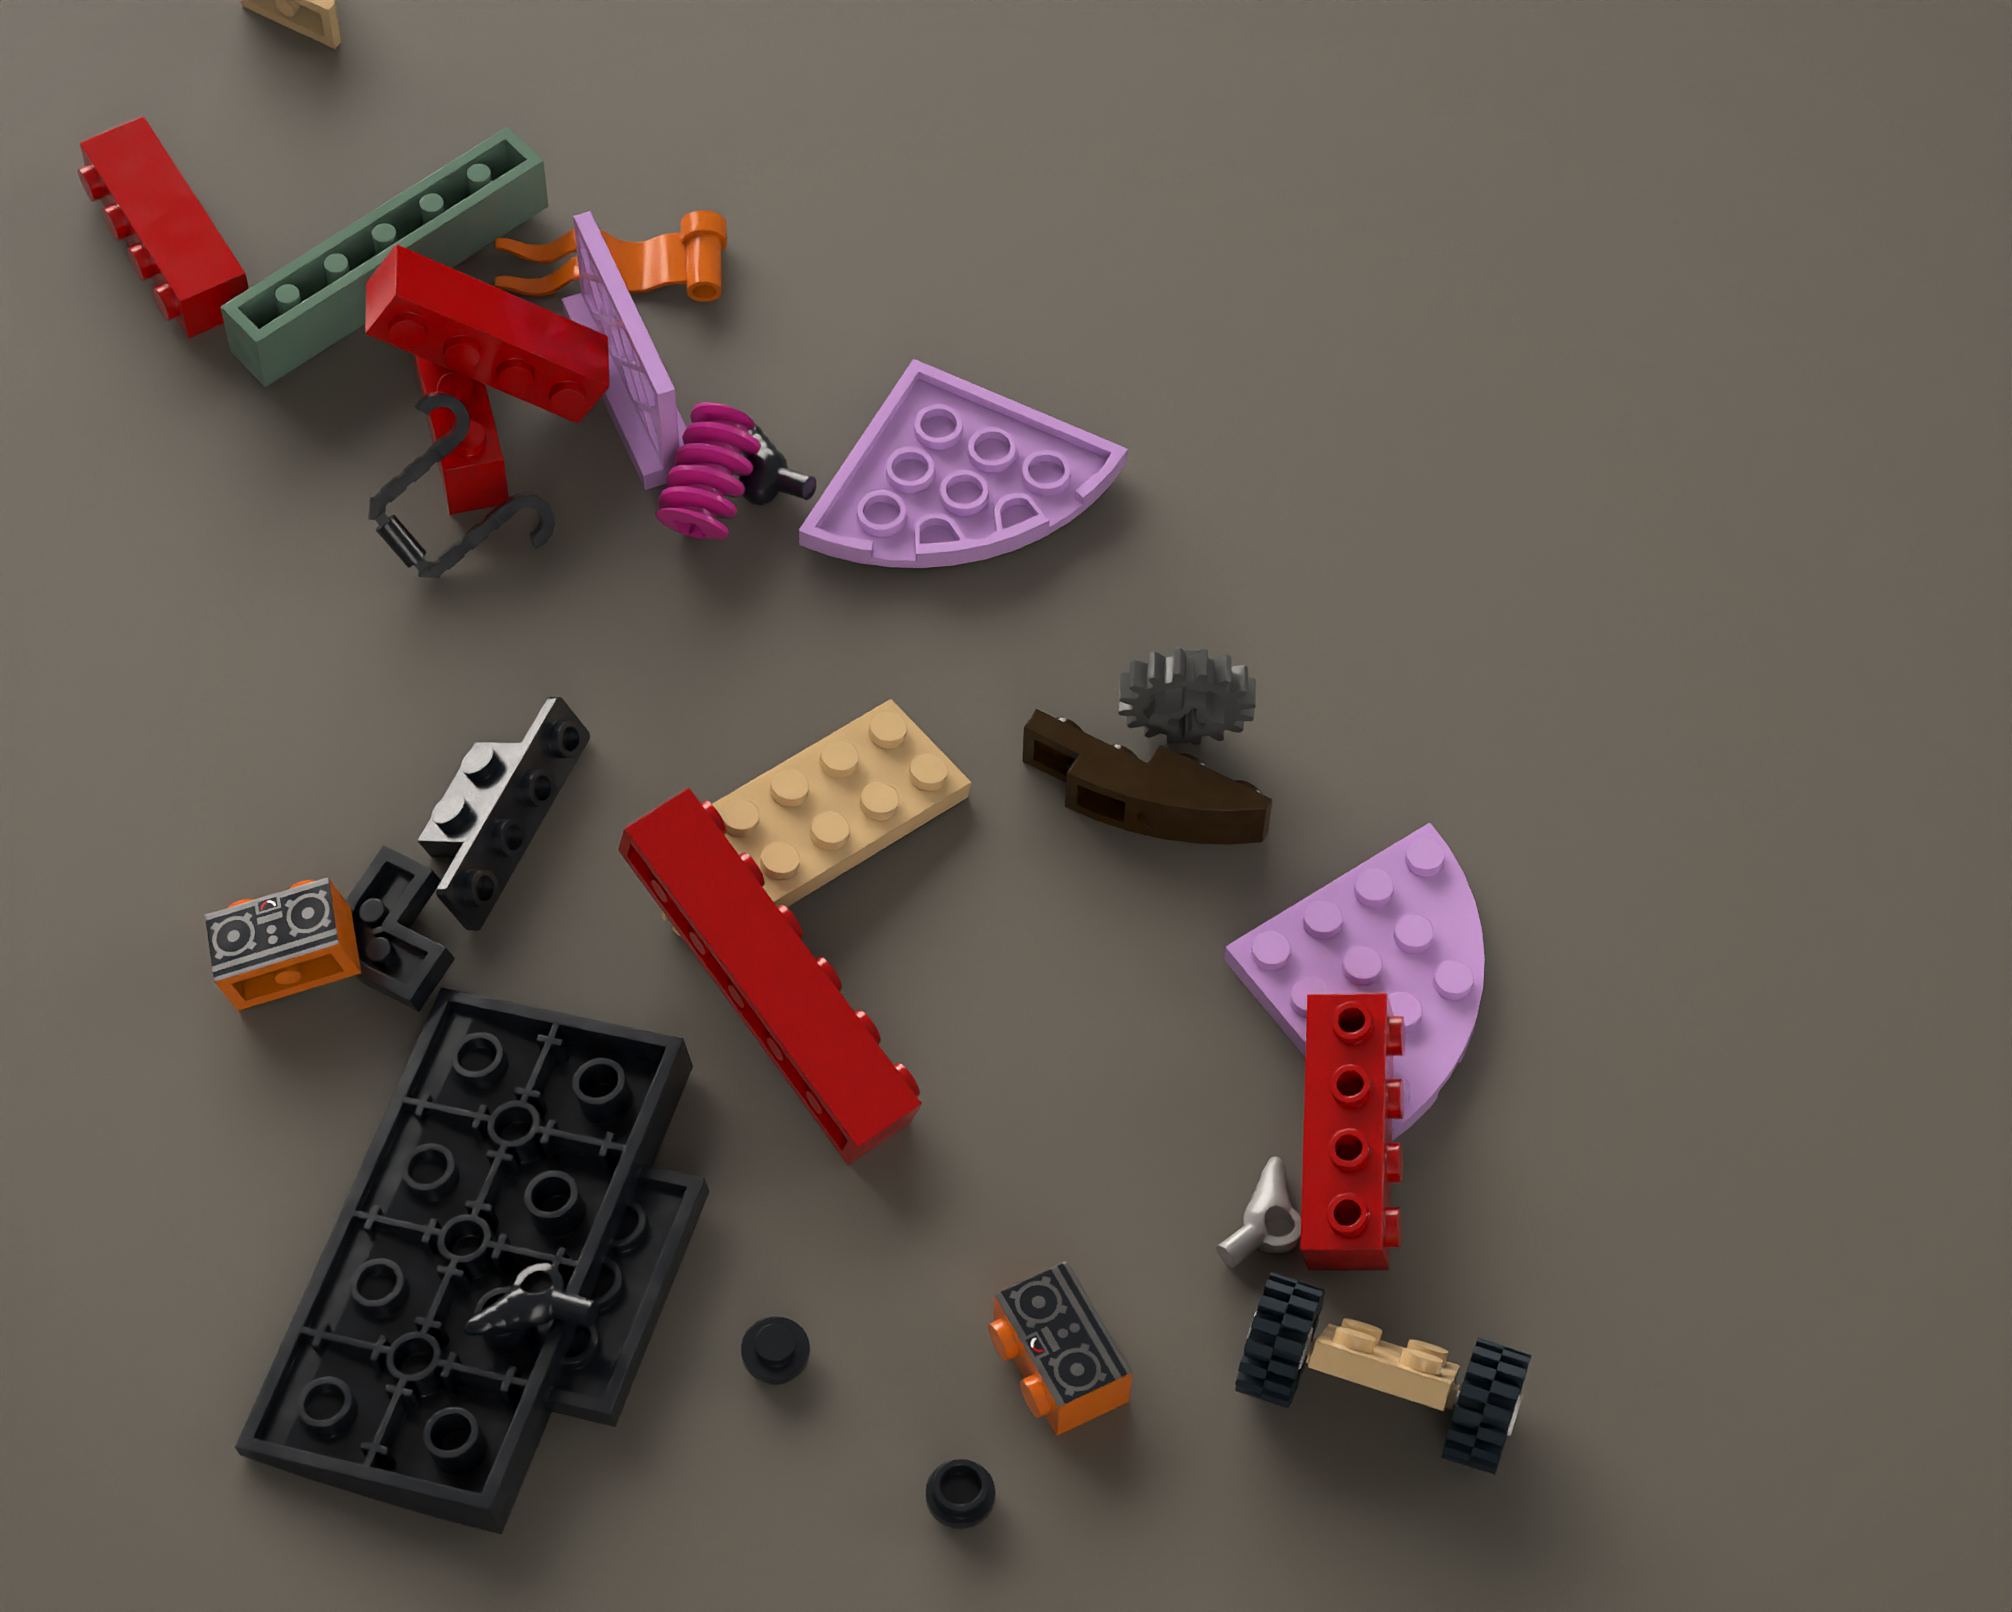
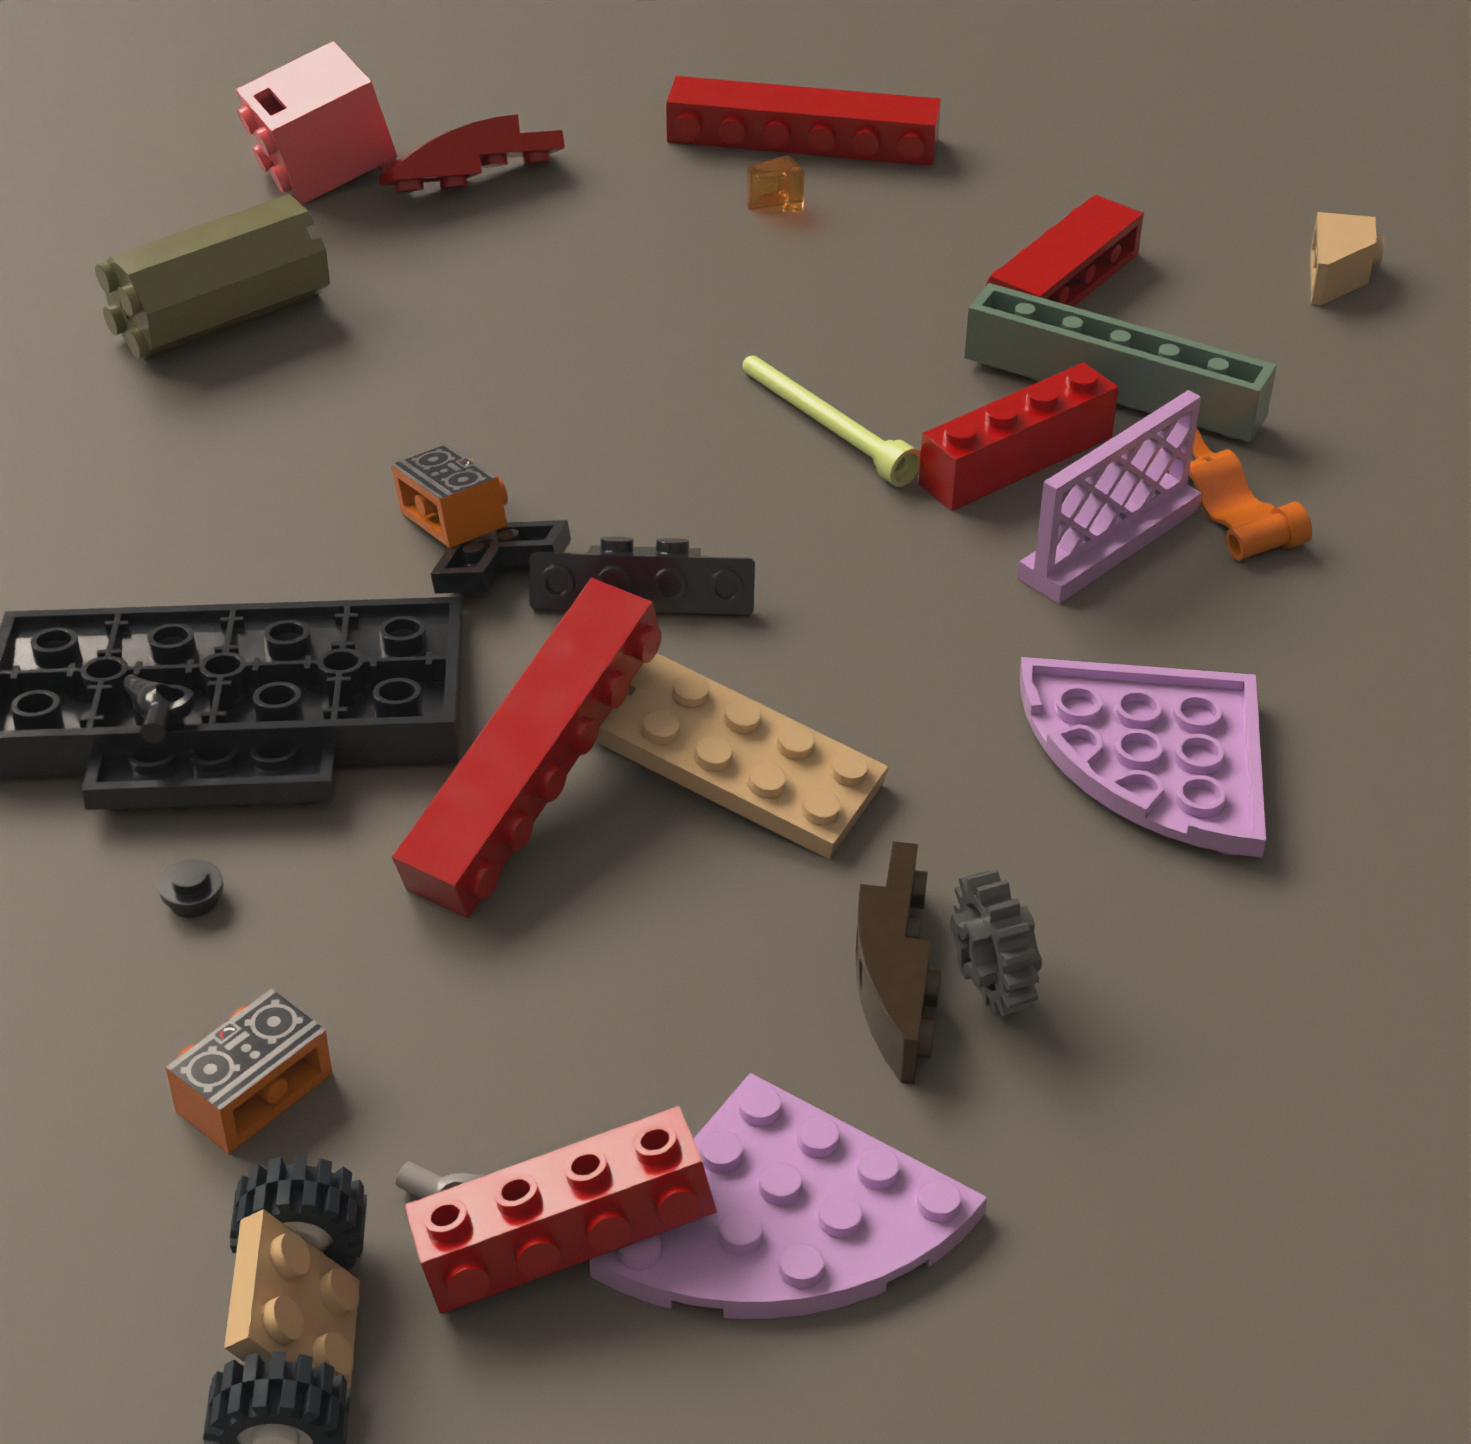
camera: 70 degrees right, 15 degrees down
red brick [365,244,610,424] -> none
black piece [368,392,555,579] -> none
dark pink piece [655,402,761,541] -> none
black animal [739,423,816,505] -> none
black plate [926,1459,995,1529] -> none
none -> yellowish green piece [742,356,921,487]

